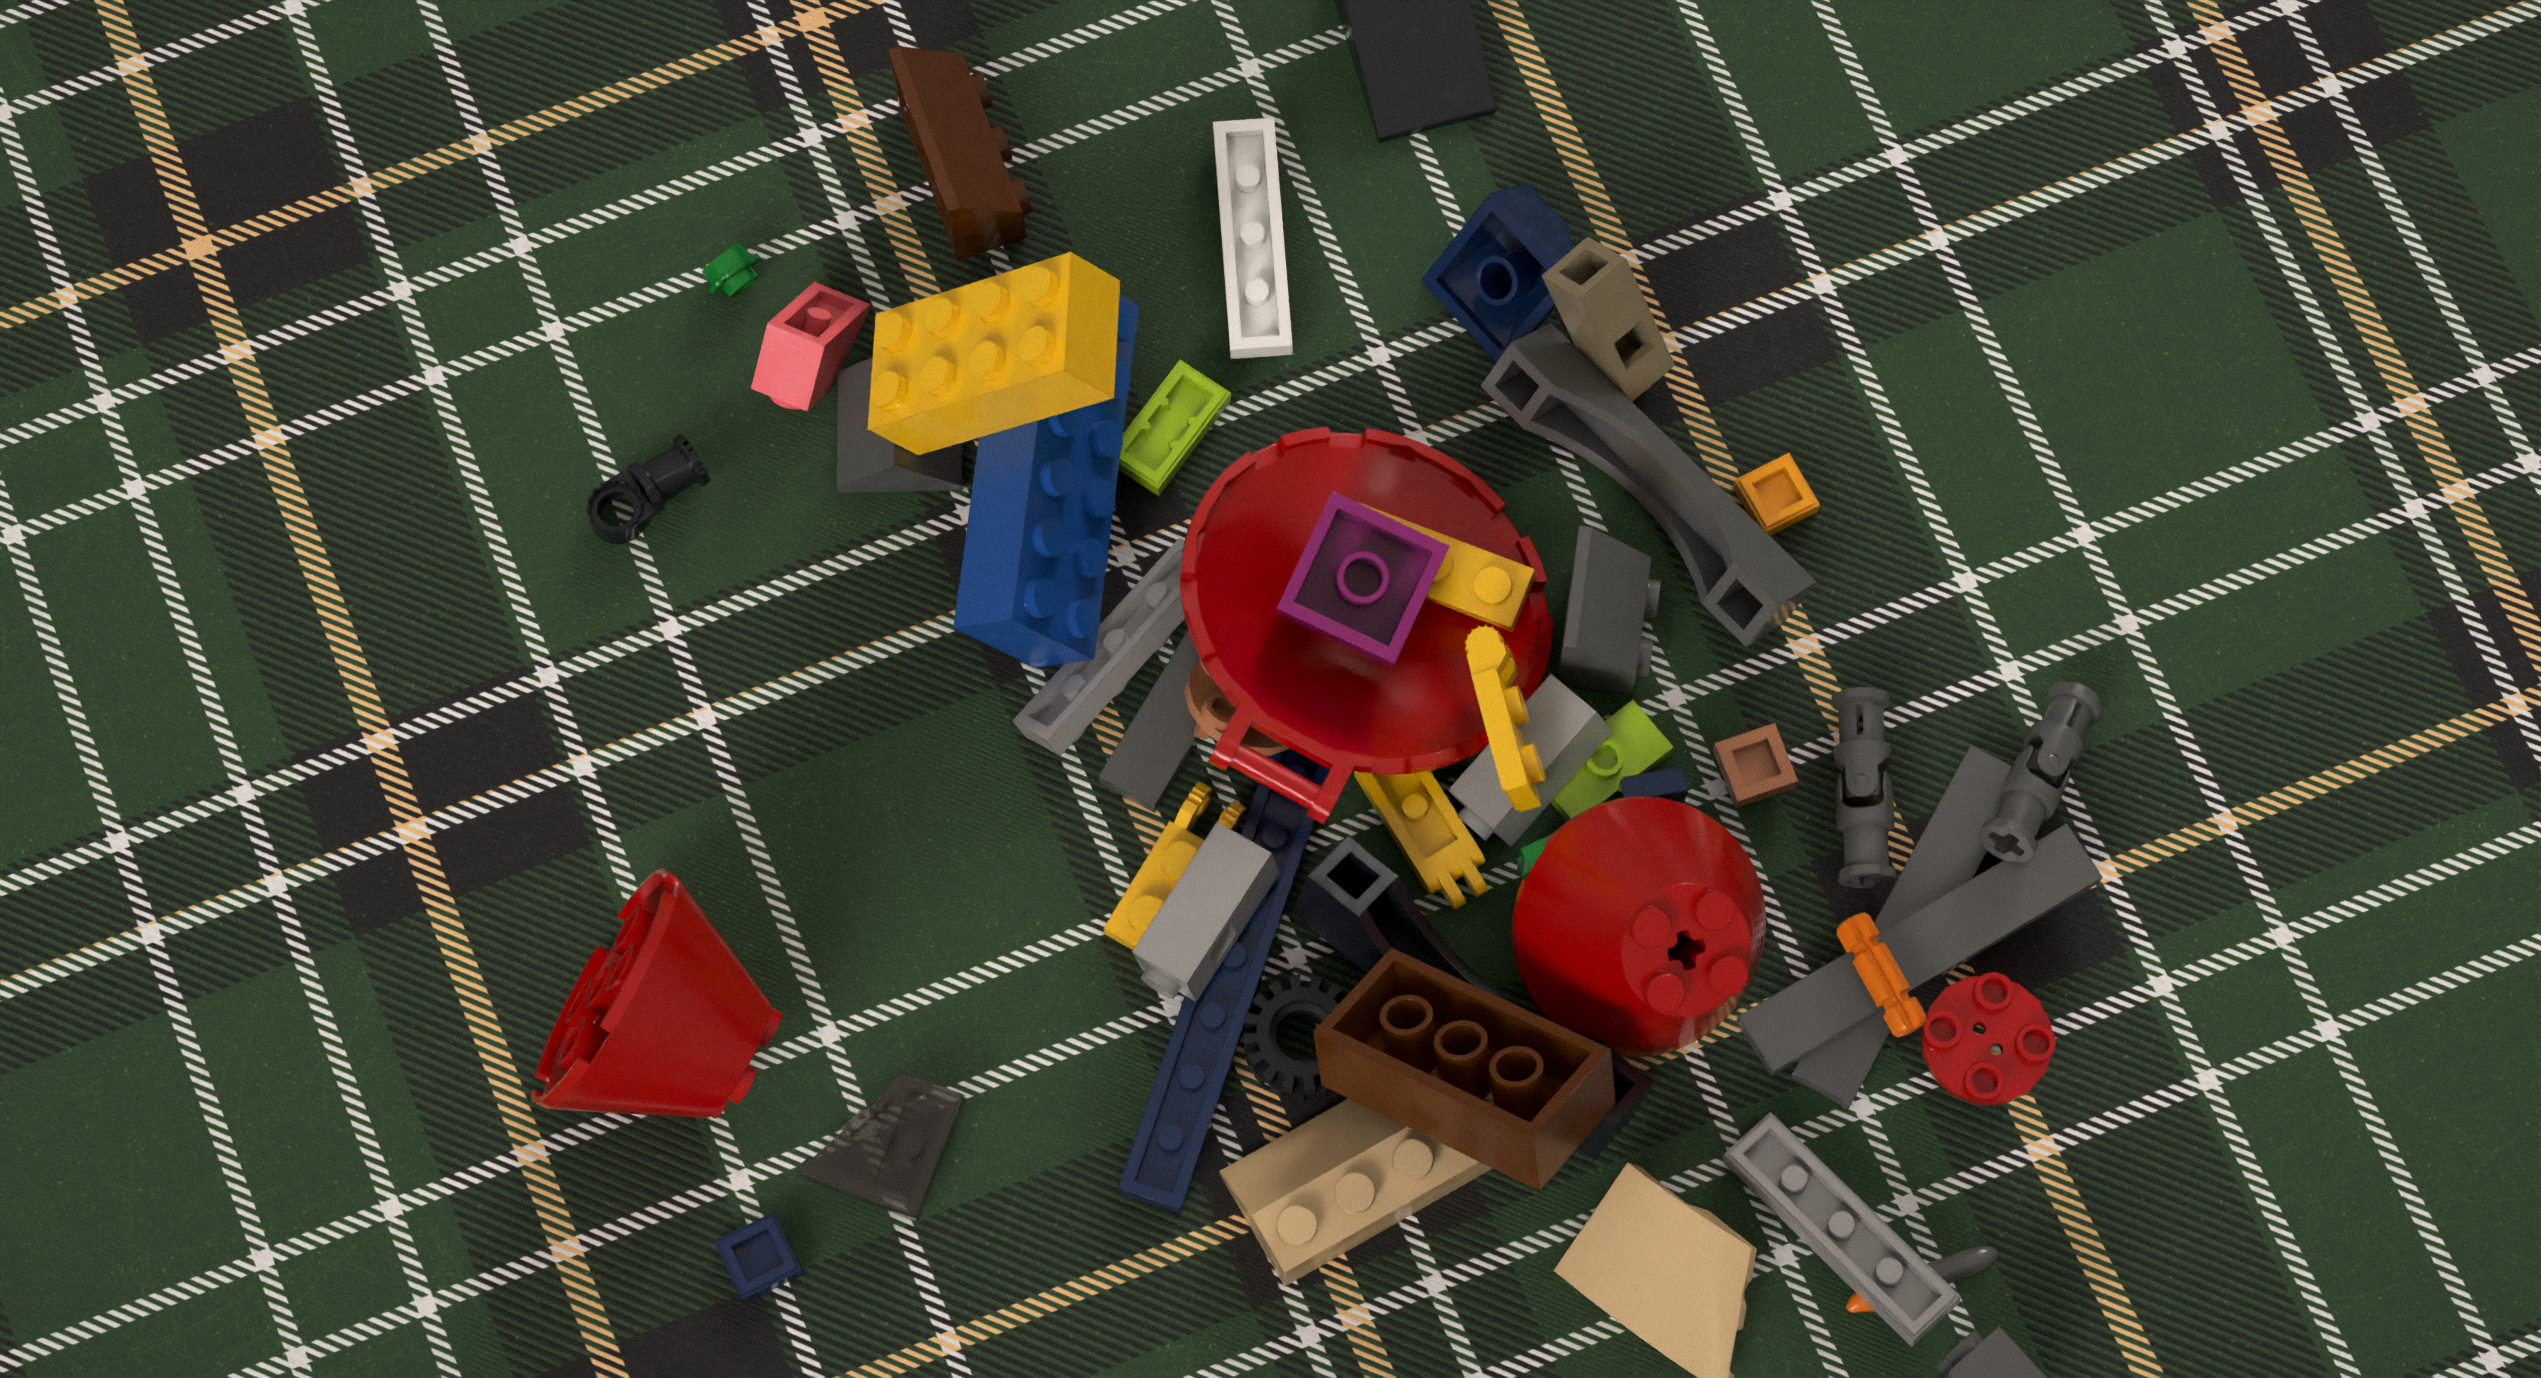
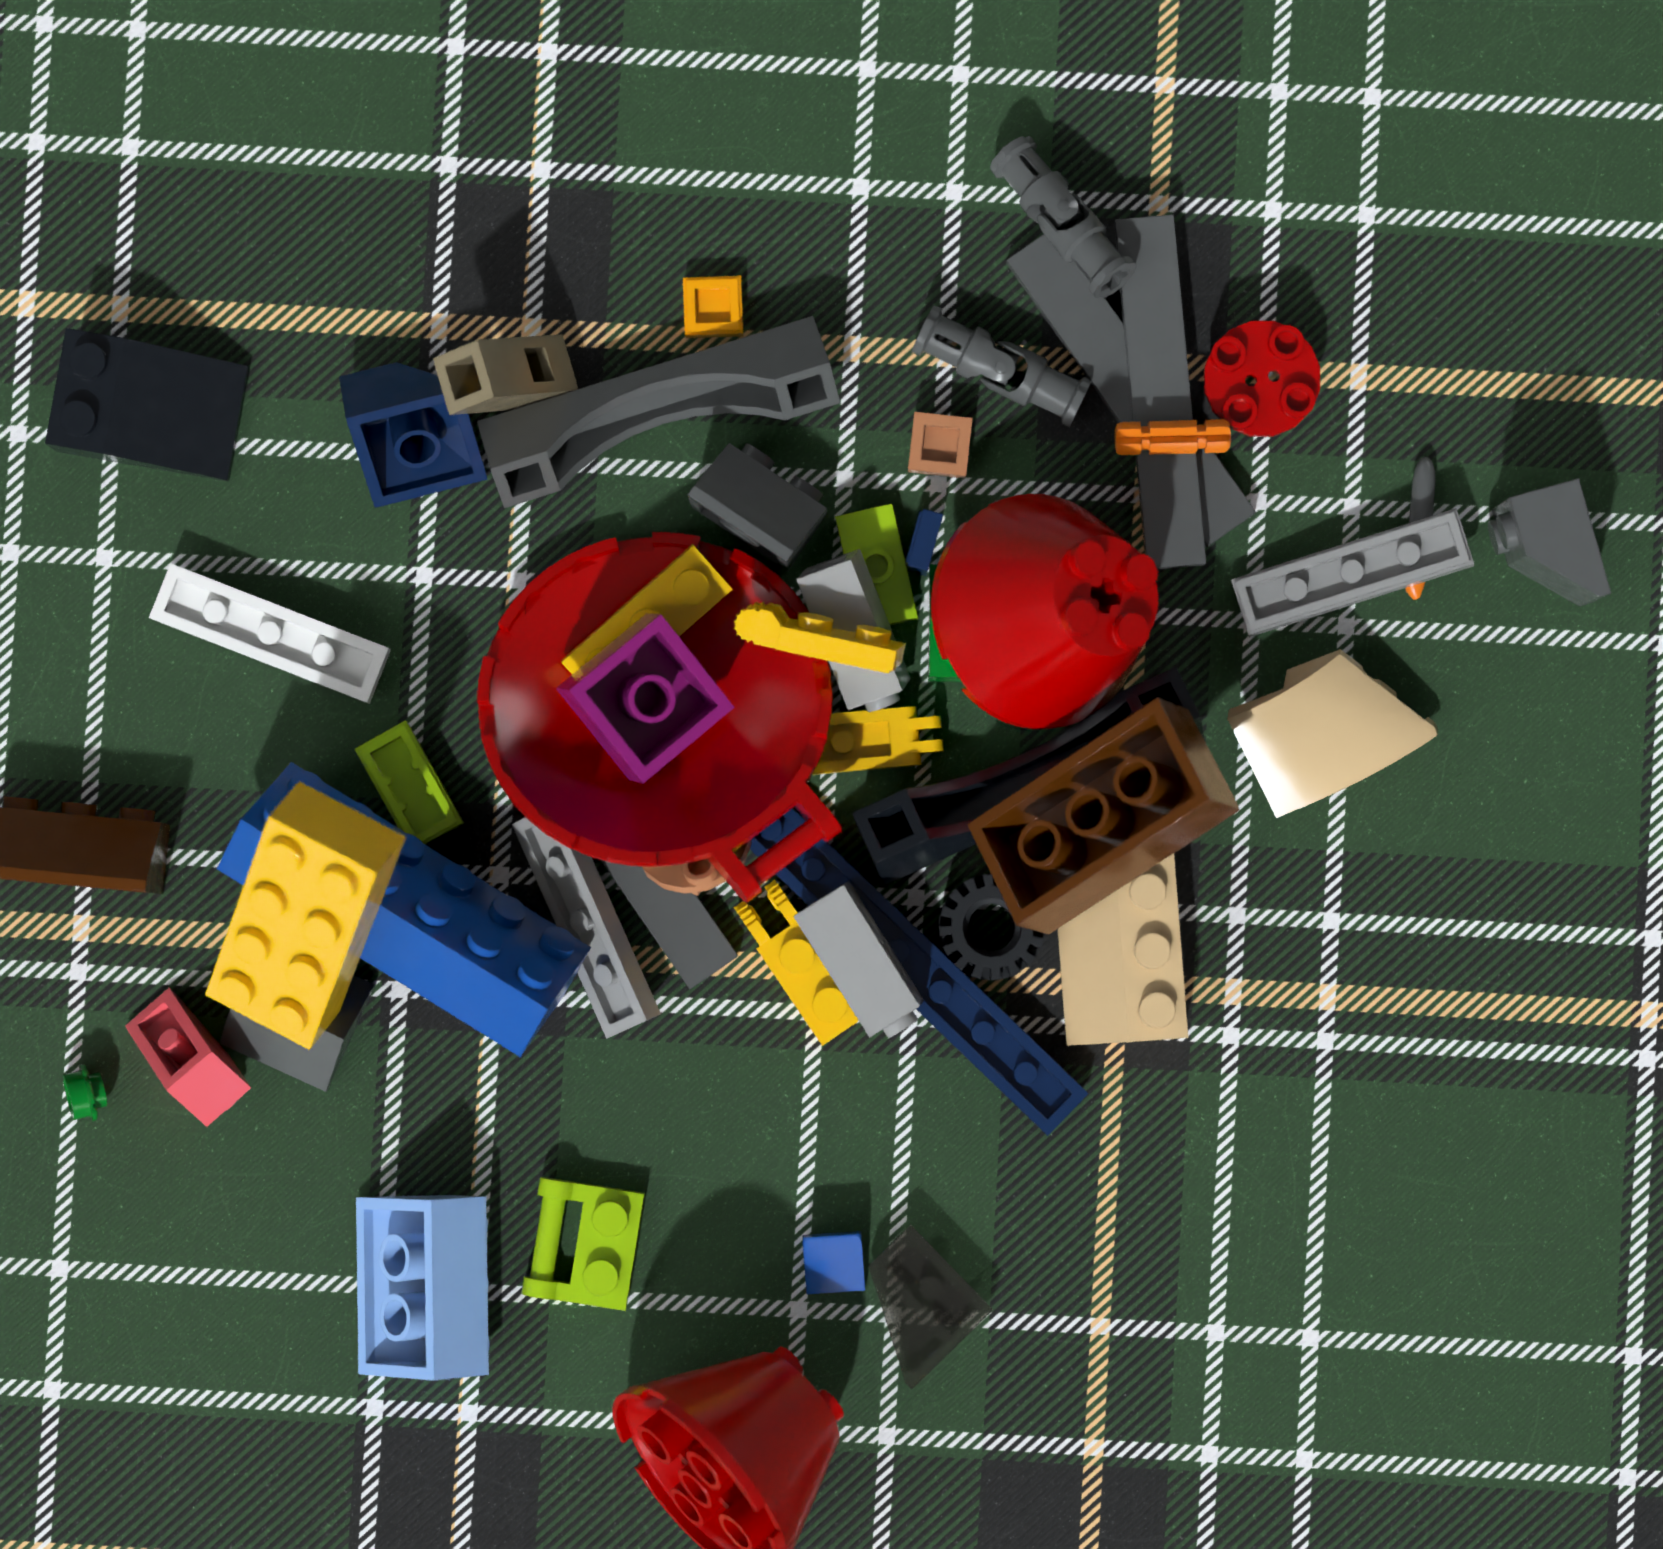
camera: 65 degrees left, 15 degrees up
black connector [587,434,711,544] -> none
dark blue tile [714,1212,804,1304] -> none
none -> light blue slope [356,1195,490,1380]
none -> lime plate [521,1177,645,1311]
none -> blue slope [802,1231,865,1294]

